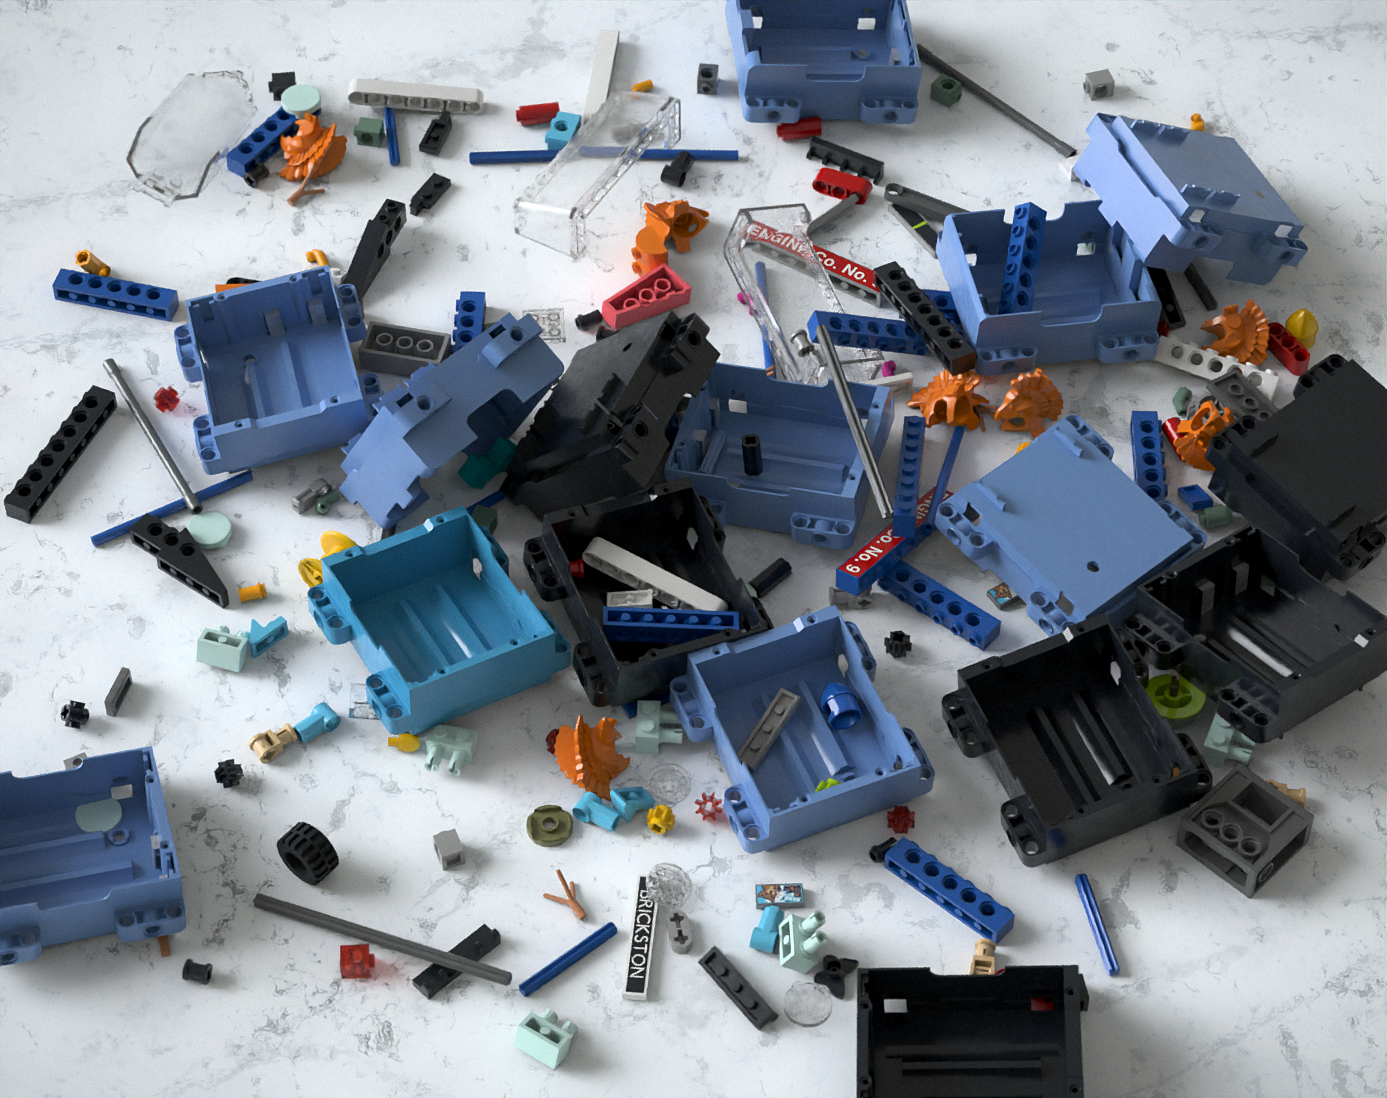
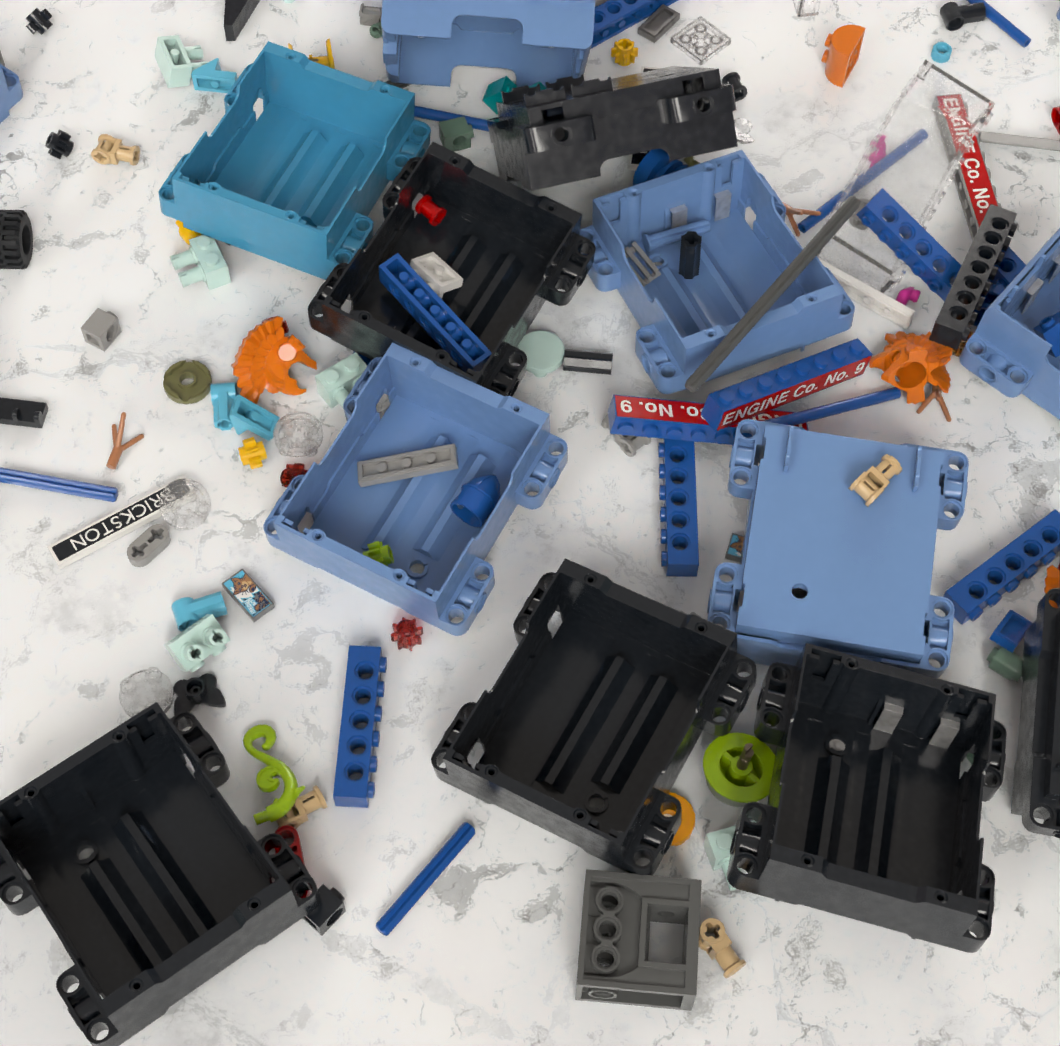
camera: 50 degrees right, 10 degrees up
flat silver tile [104,667,133,717] -> none
light orange pin [238,582,267,602] -> none
medium azure piece [293,702,341,744] -> none
black pin [575,309,603,330] -> none
white beam [582,537,728,611] -> none
coral wedge [601,263,692,330] -> none
orange piece [643,199,709,253] -> none
black hinge [698,945,779,1031] -> none
black pin [869,837,897,863] -> none
black gear [884,630,912,658] -> none
orange piece [994,368,1064,439] -> none
none -> lime plant [243,725,305,825]
none -> tan connector [848,454,902,507]
none -> medium azure axle [931,42,952,63]

